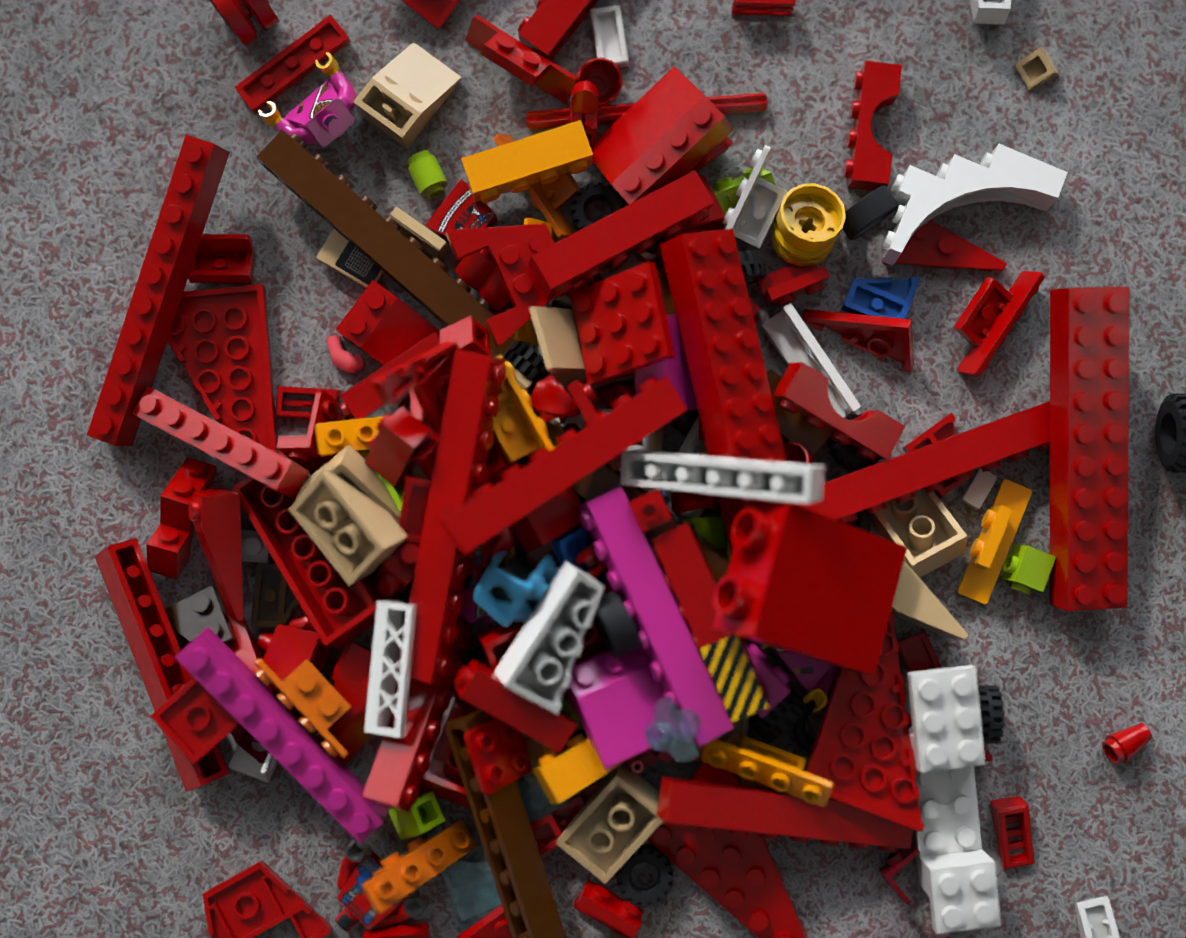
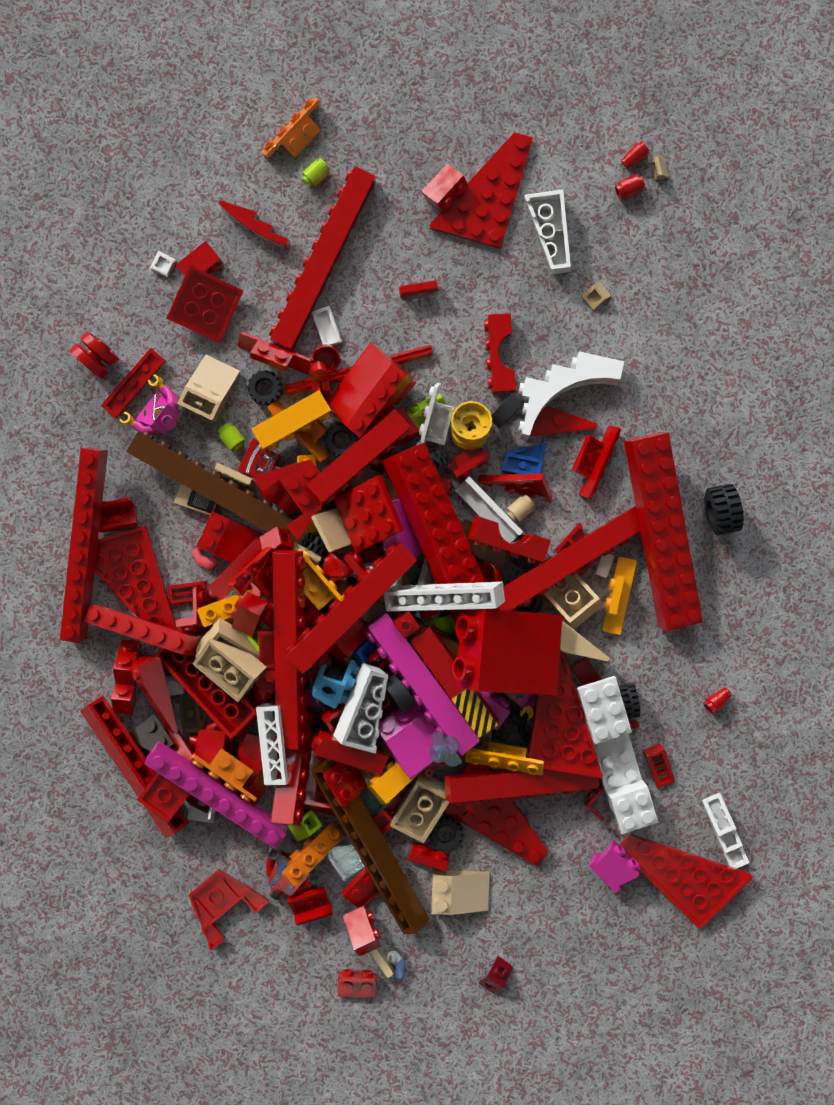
camera: 15 degrees left, 5 degrees up
lime brick [1002,544,1056,595] -> none
none -> black tyre [247,370,283,406]
none -> tan brick [507,495,535,523]

